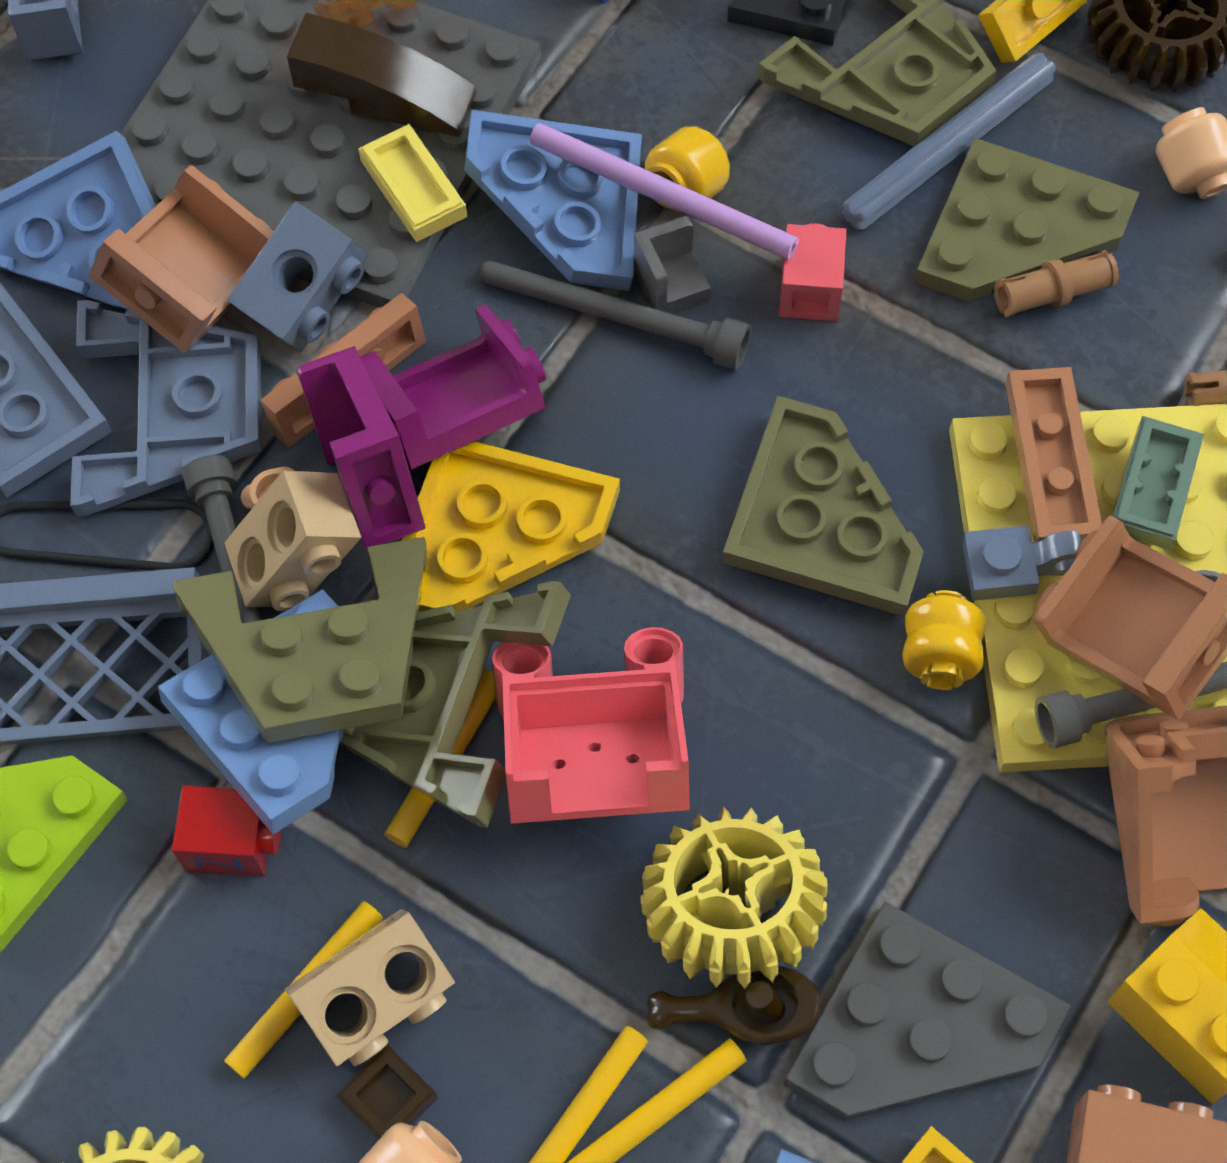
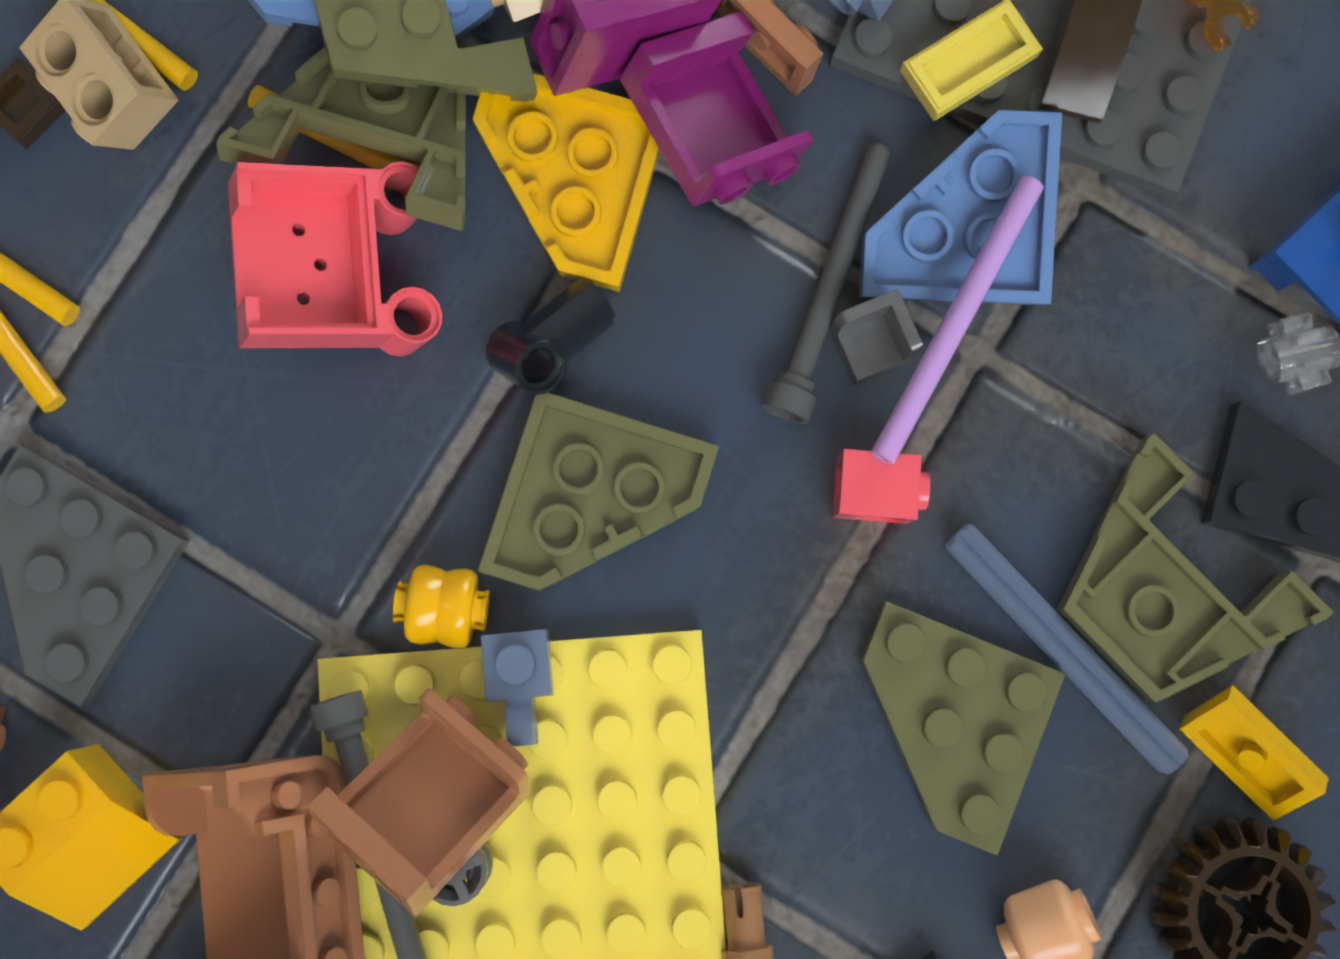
camera: 85 degrees right, 20 degrees up
light yellow gear [641,806,827,989] -> none
yellow head [645,126,730,213] -> none
dark brown piece [647,965,822,1045] -> none
medium nougat pin [994,250,1119,317] -> none
nougat plate [1005,367,1102,542] -> none
sand green plate [1112,416,1204,550] -> none
none -> black piece [486,277,616,395]

